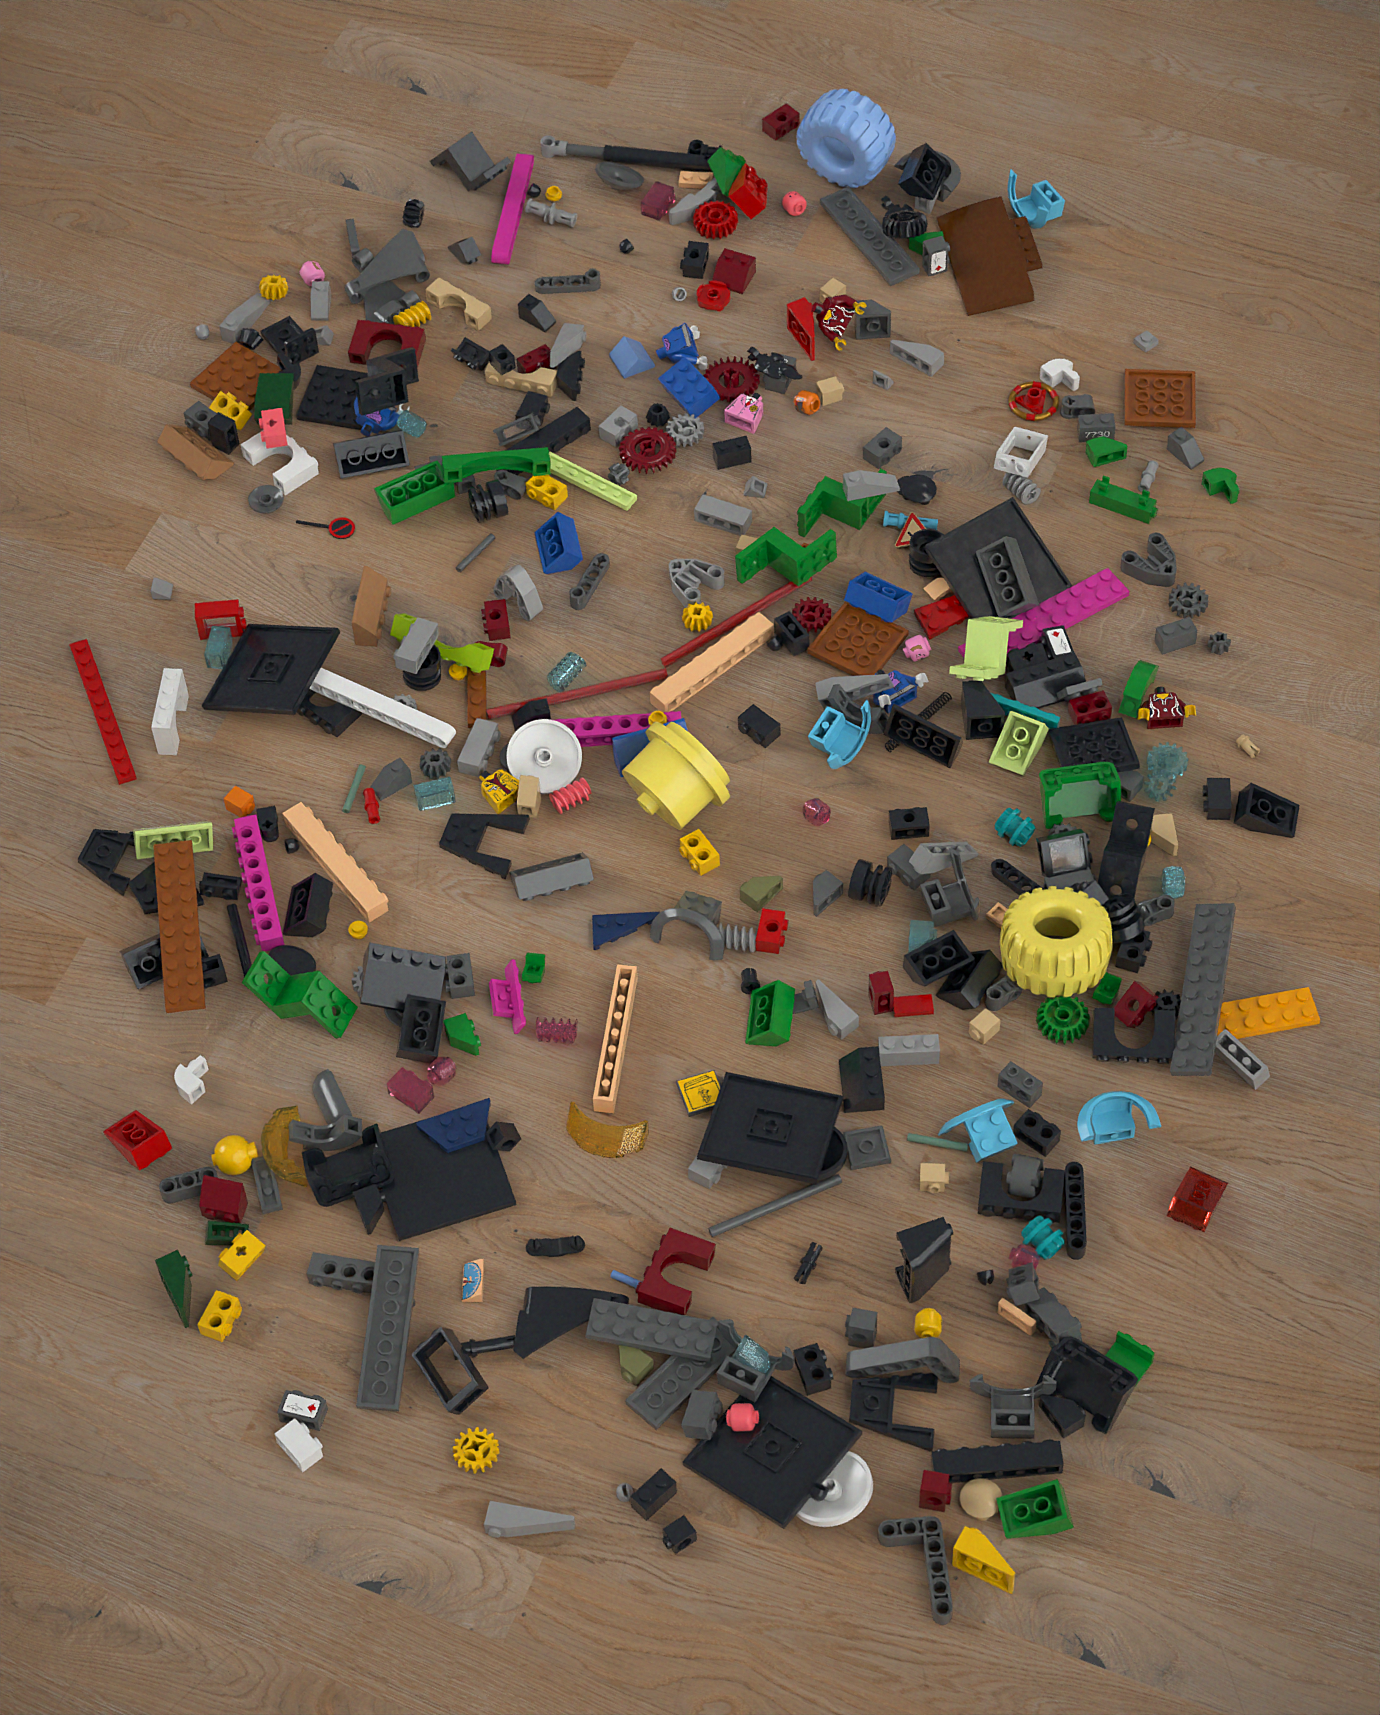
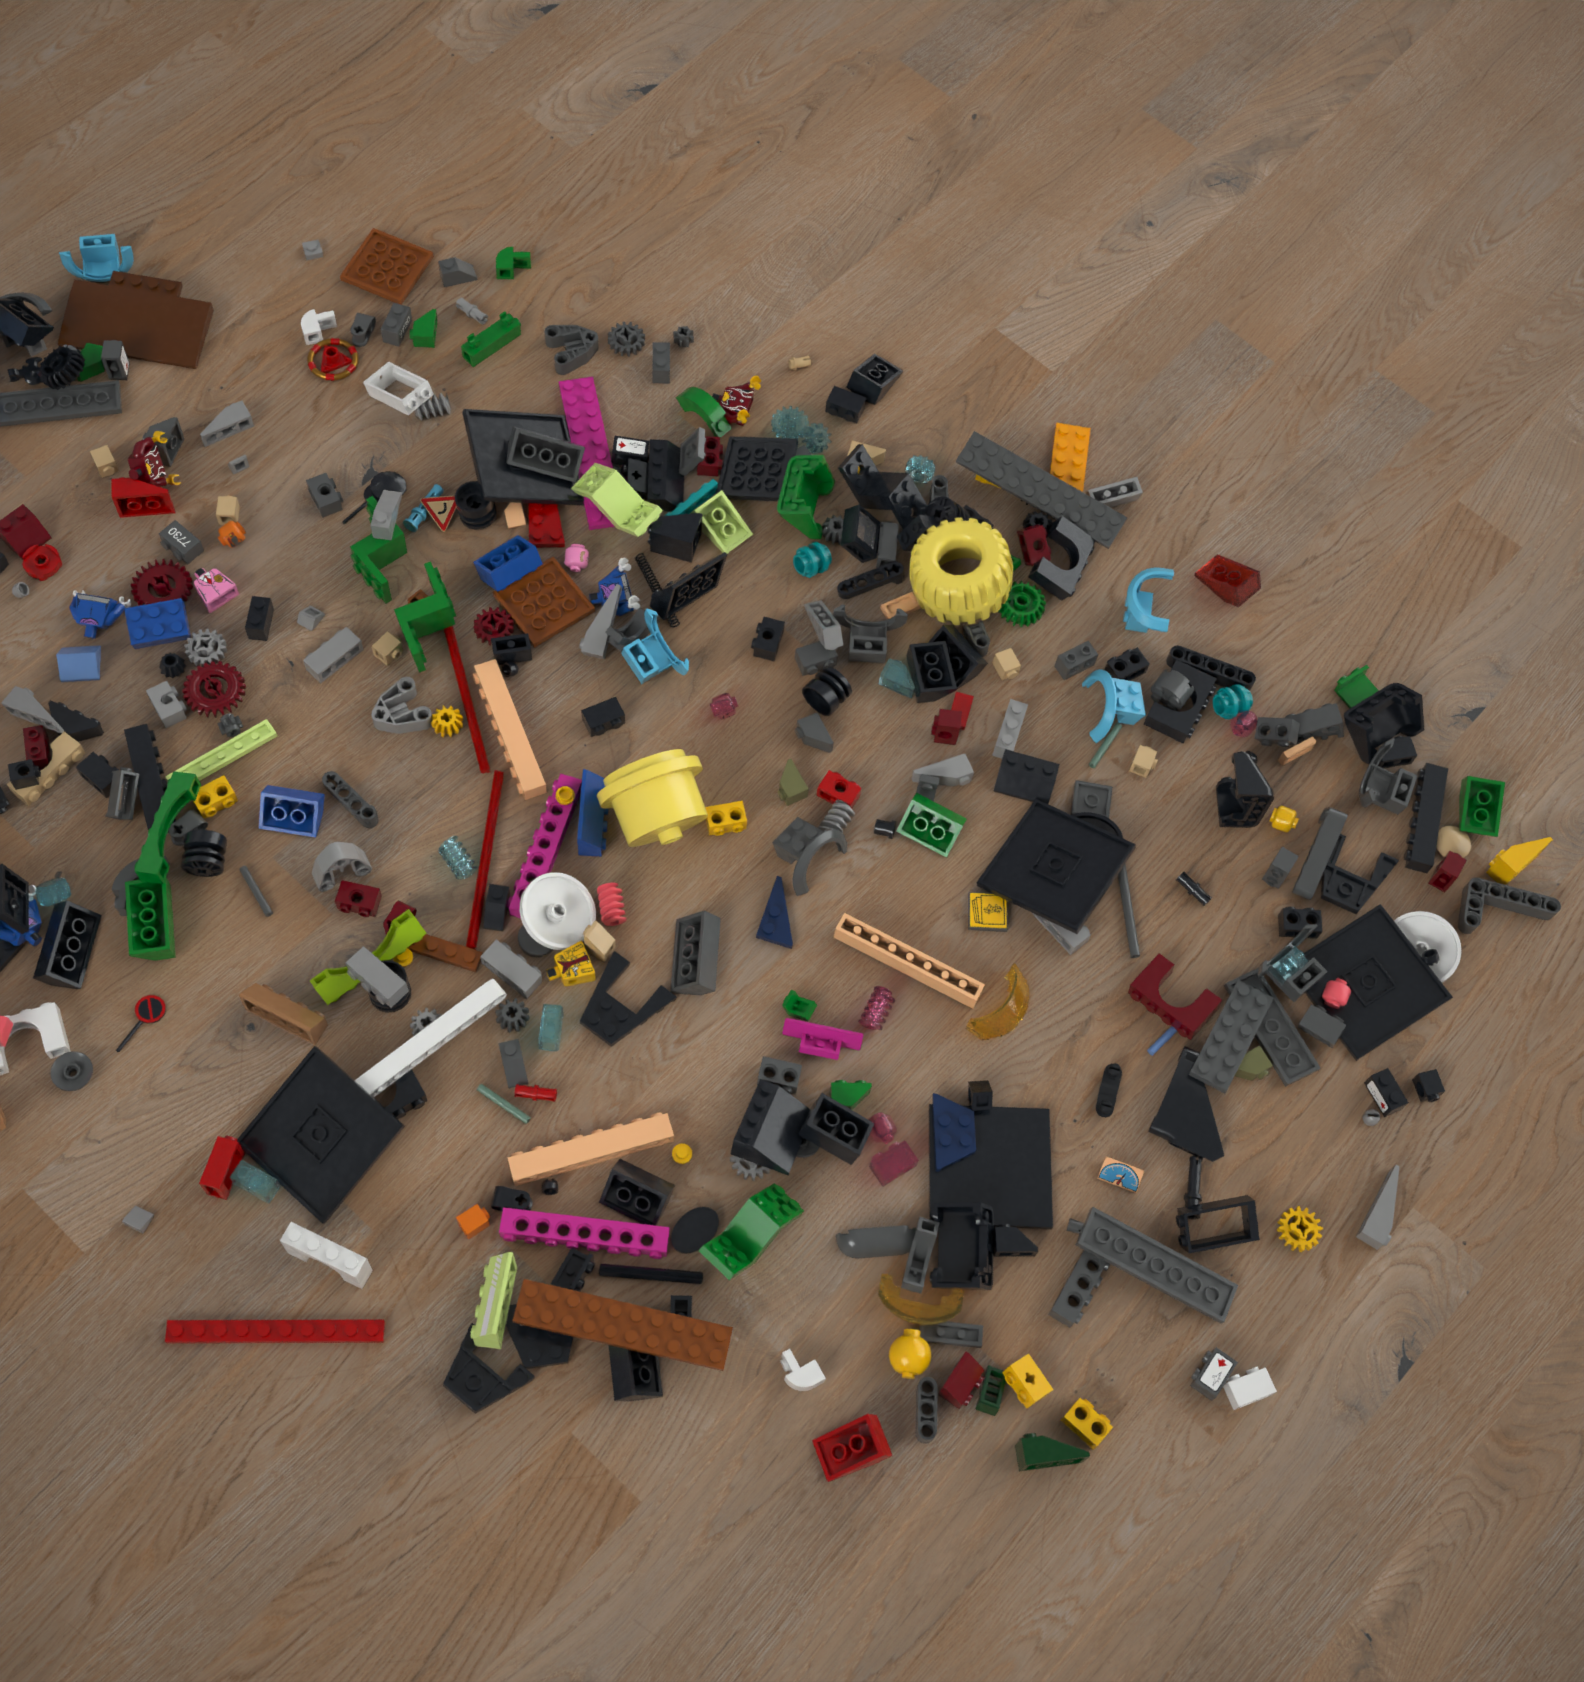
camera: 80 degrees left, 10 degrees up
black piece [747,346,802,380] -> none

